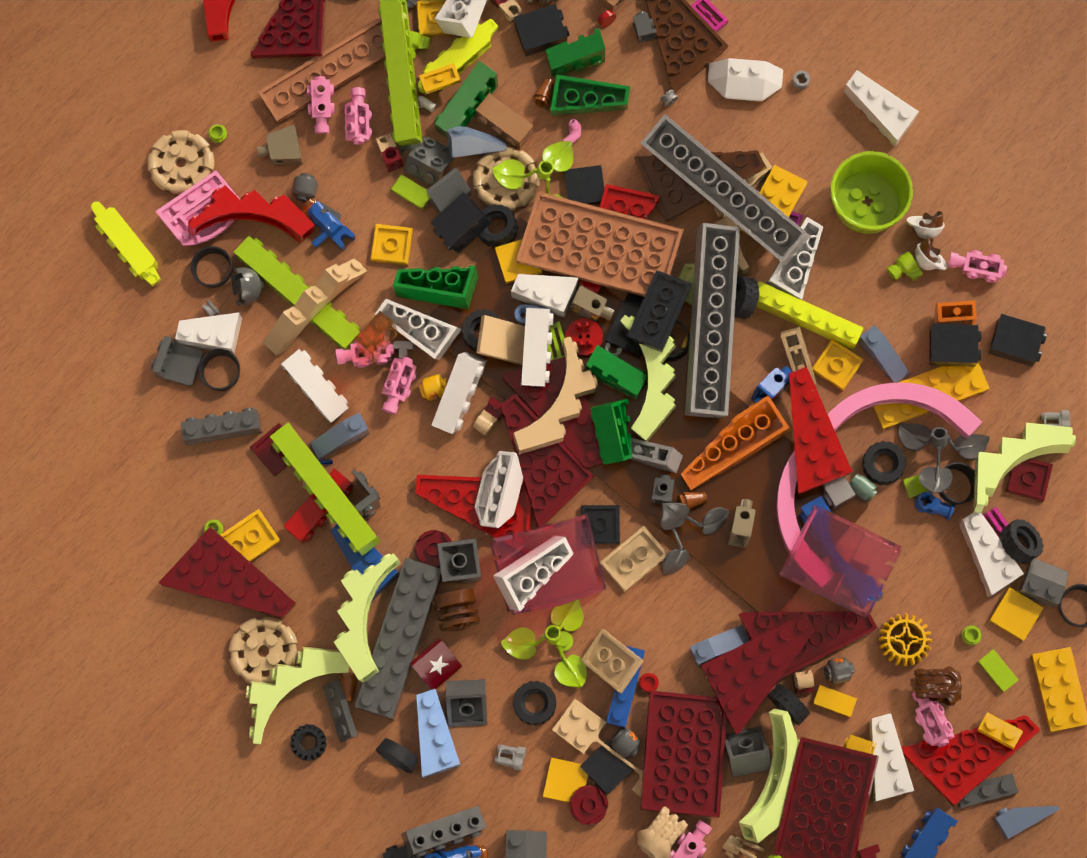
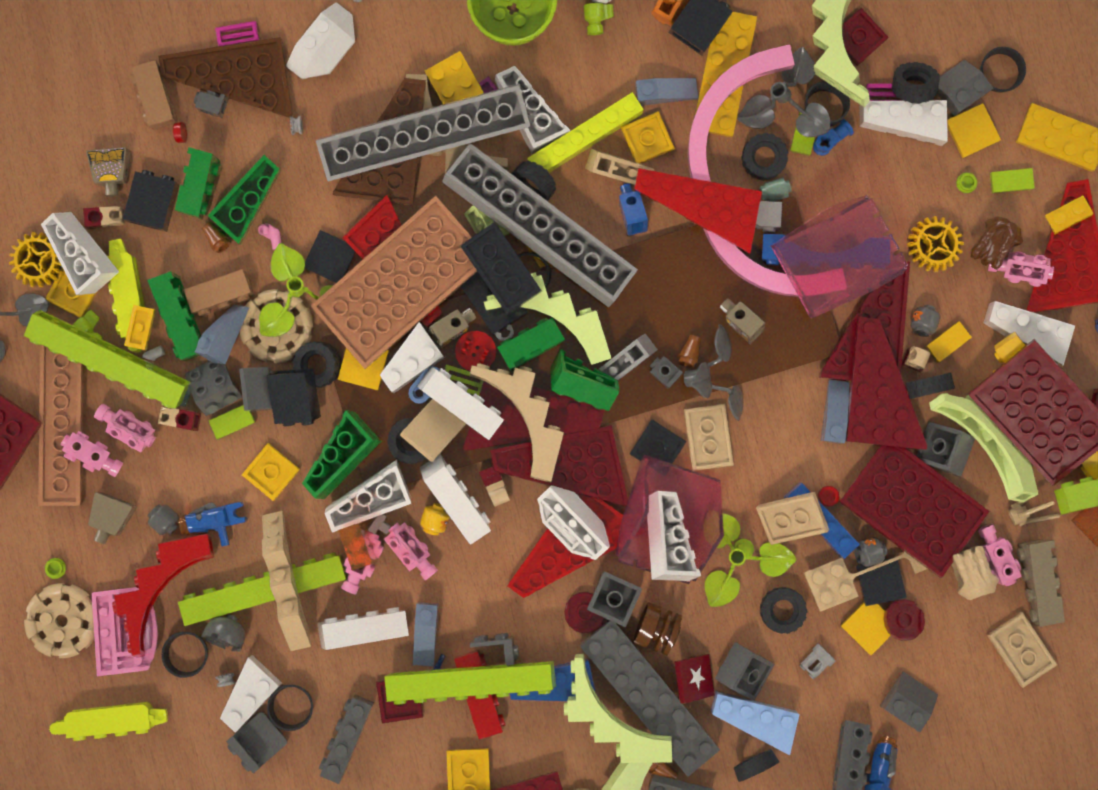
camera: 60 degrees left, 10 degrees up
orange wedge [681,395,791,491] -> none

